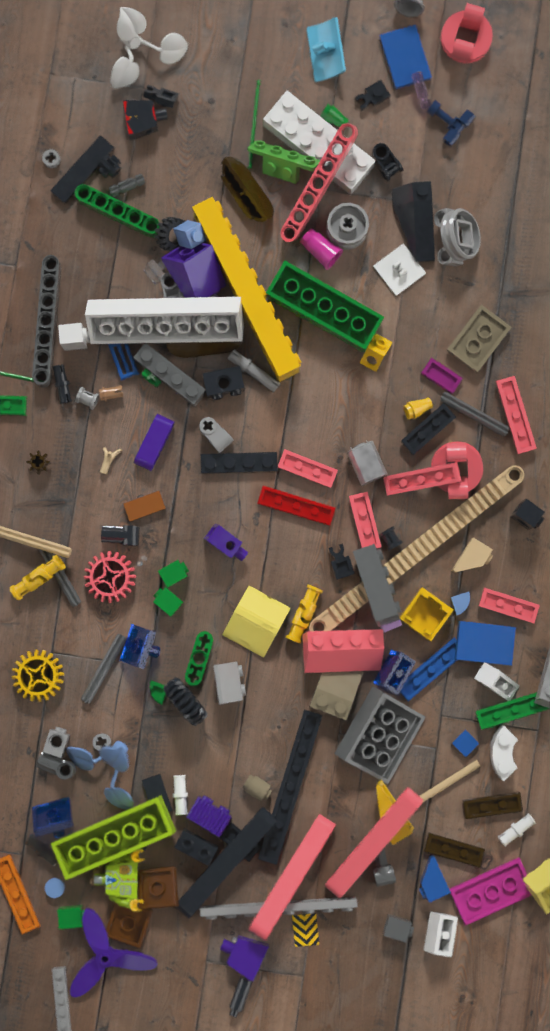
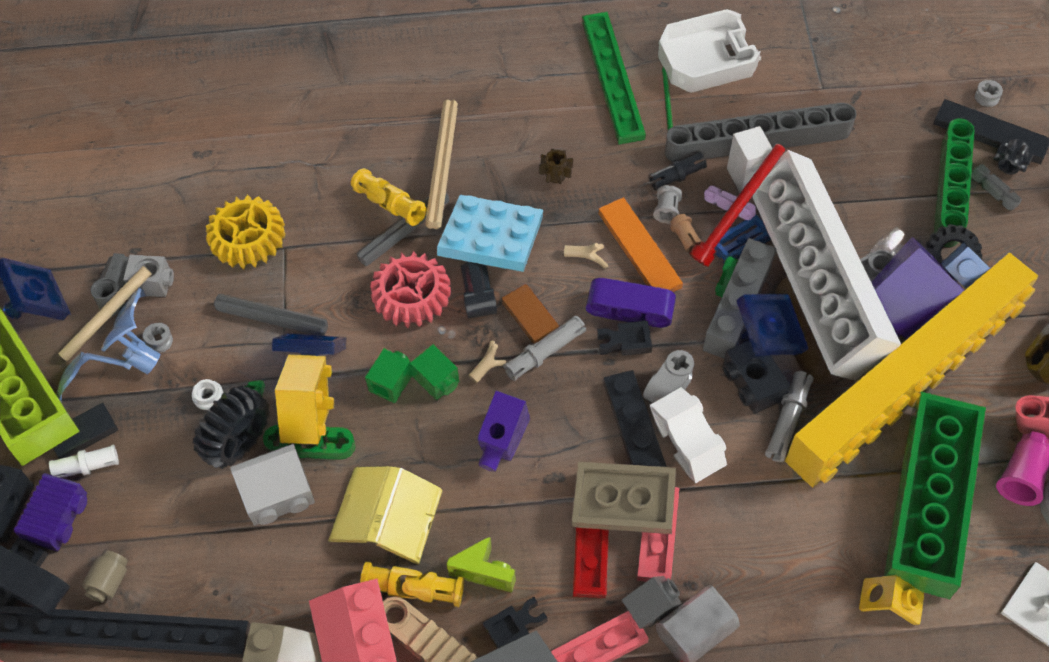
camera: 80 degrees right, 25 degrees down
none -> tan bar [58,266,152,361]
none -> white plate [192,379,223,410]
none -> yellow container [275,355,334,444]
none -> medium azure plate [437,195,543,272]
none -> lime slope [447,537,516,593]
none -> tan bar [468,341,506,383]
none -> light grey pin [503,316,586,381]
none -> dark tan plate [572,462,676,534]
none -> black plate [597,321,652,356]
none -> orange tile [598,197,683,292]
none -> dark grey brick [622,576,682,629]
none -> white brick [650,387,727,483]
none -> red piece [689,144,785,268]
none -> lavender axle [704,185,756,221]
none -> clear blue tile [736,294,808,356]

